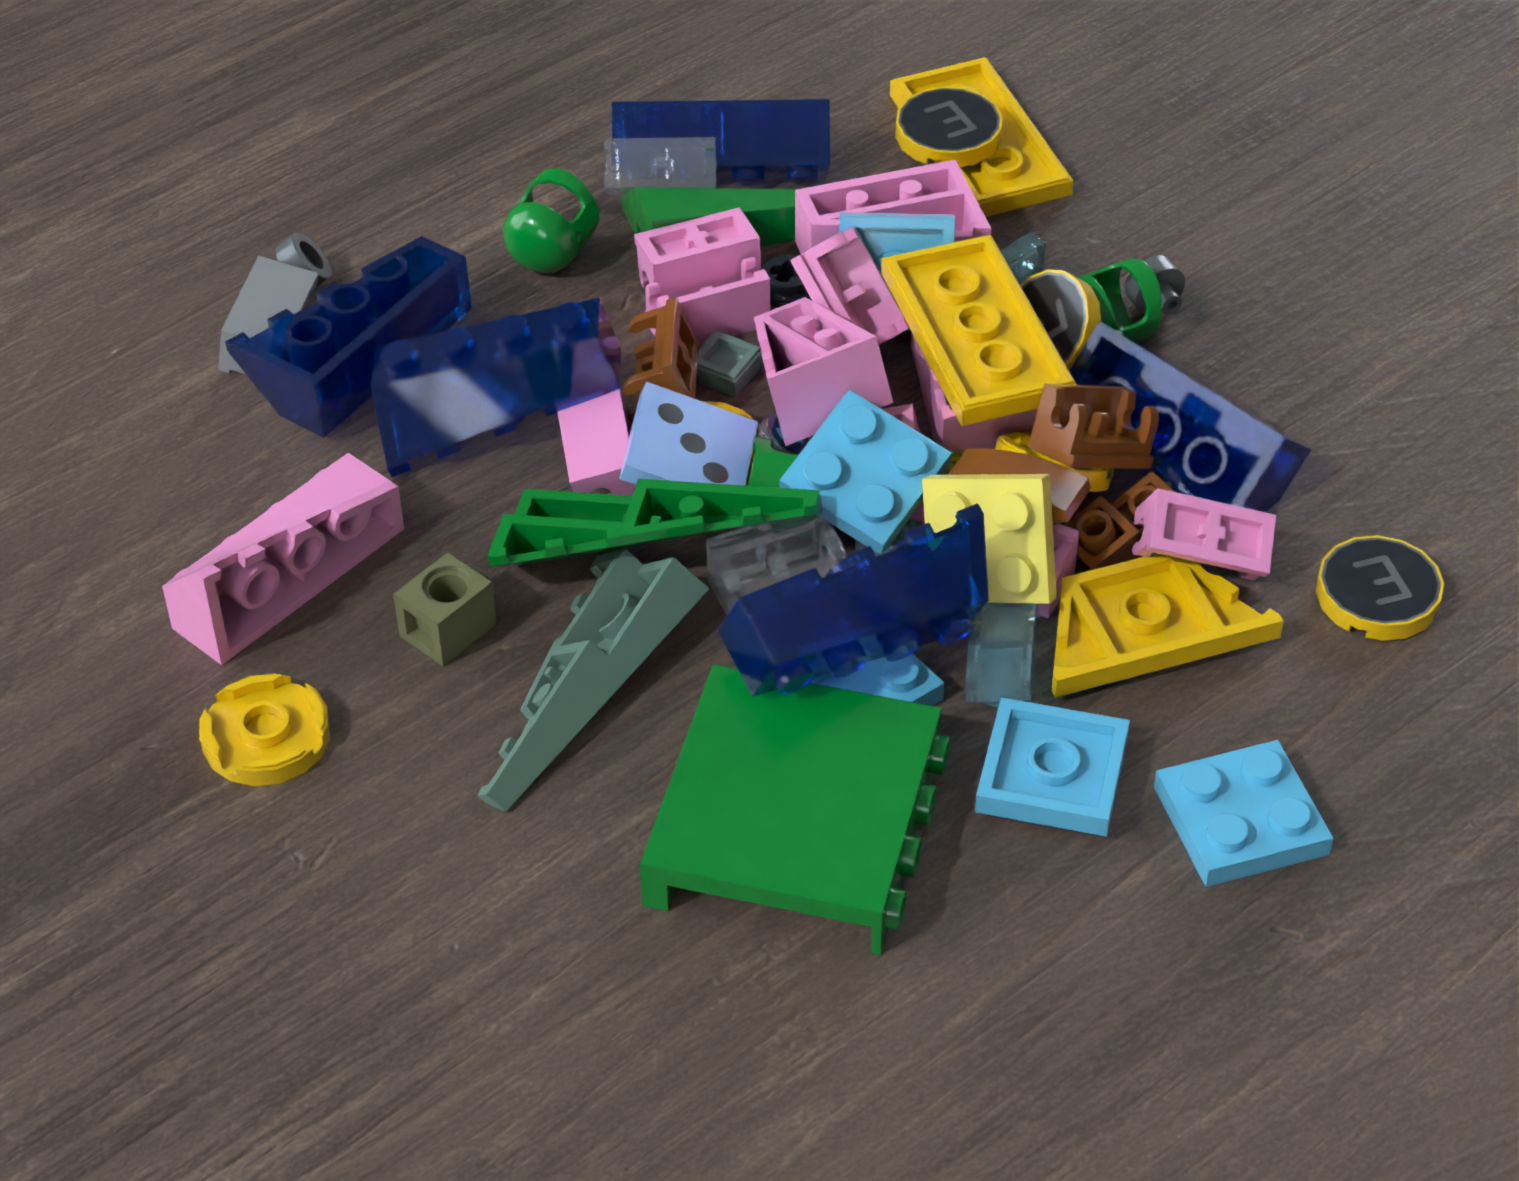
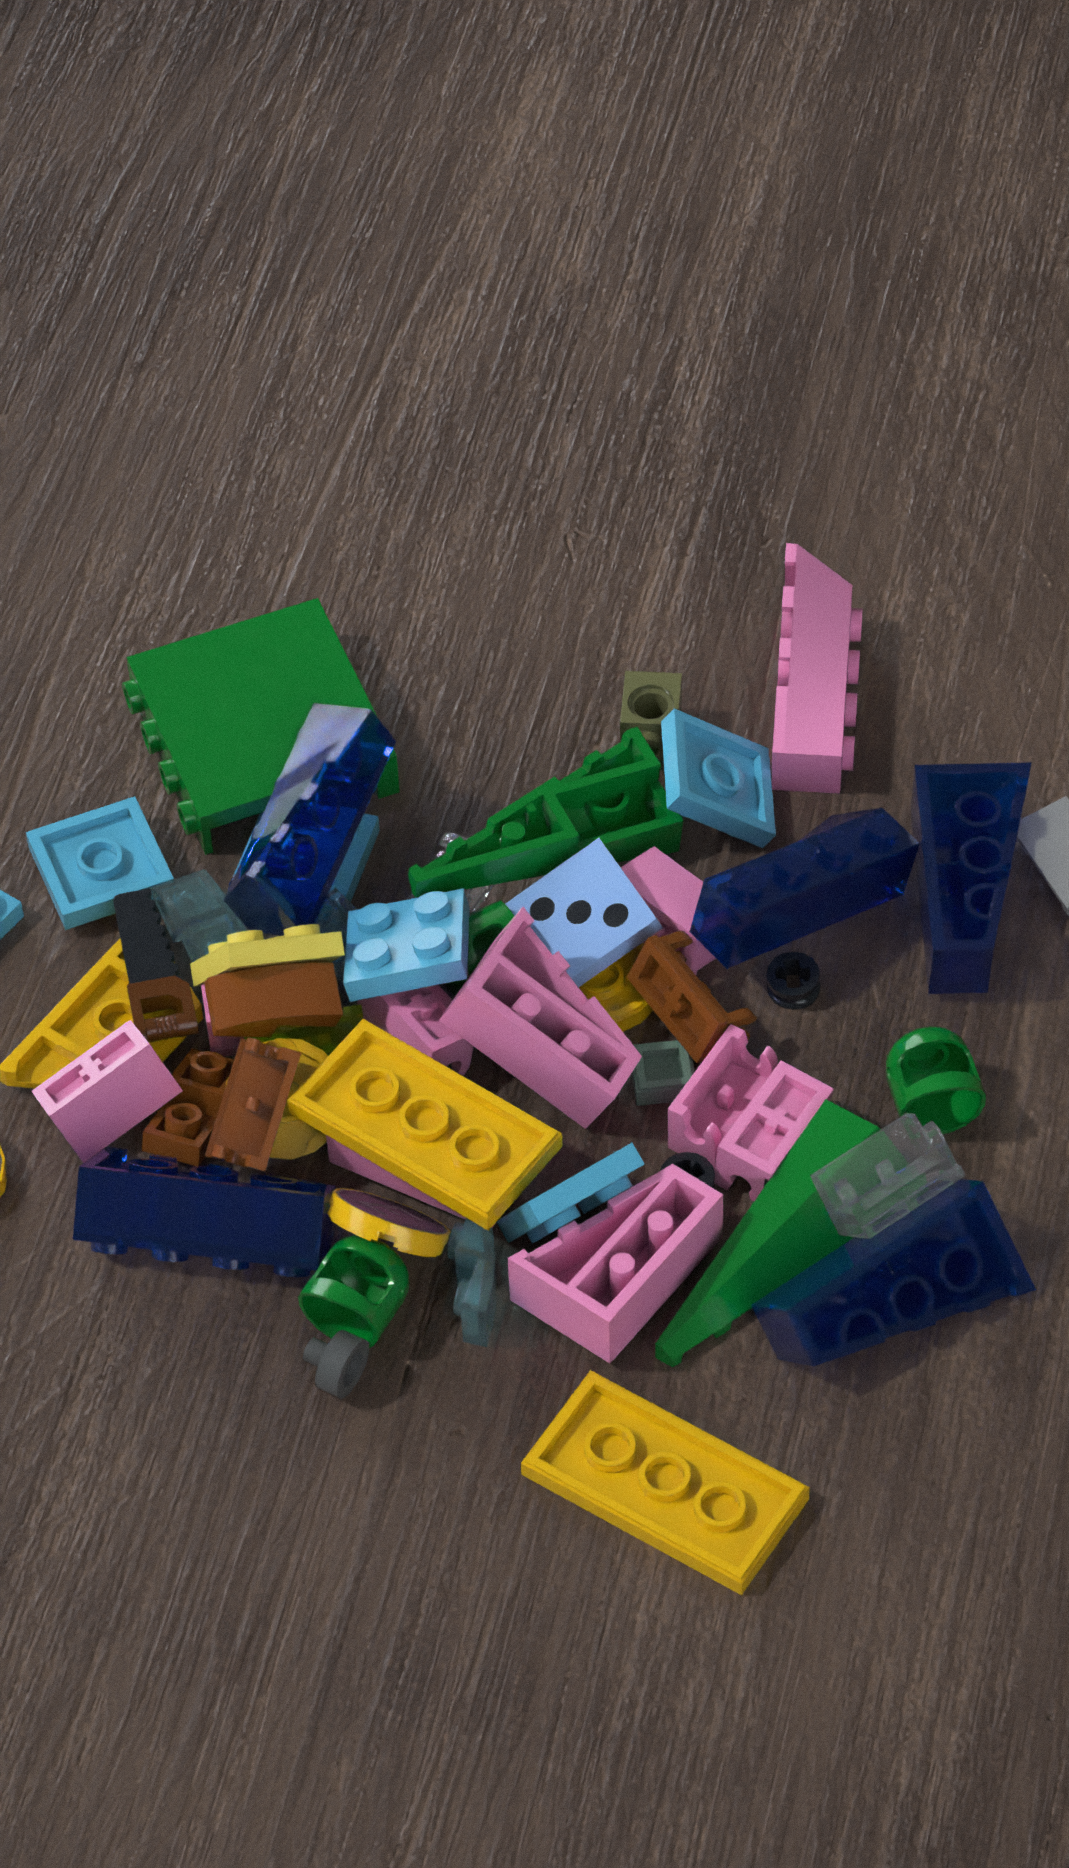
camera: 145 degrees right, 5 degrees up
yellow tile [199,673,330,787] -> none
sand green wedge [477,549,709,811] -> none
bright pink hinge [790,226,909,345] -> none
tile [895,86,1003,168] -> none
none -> piece [113,888,199,1043]
none -> medium azure plate [661,709,776,848]

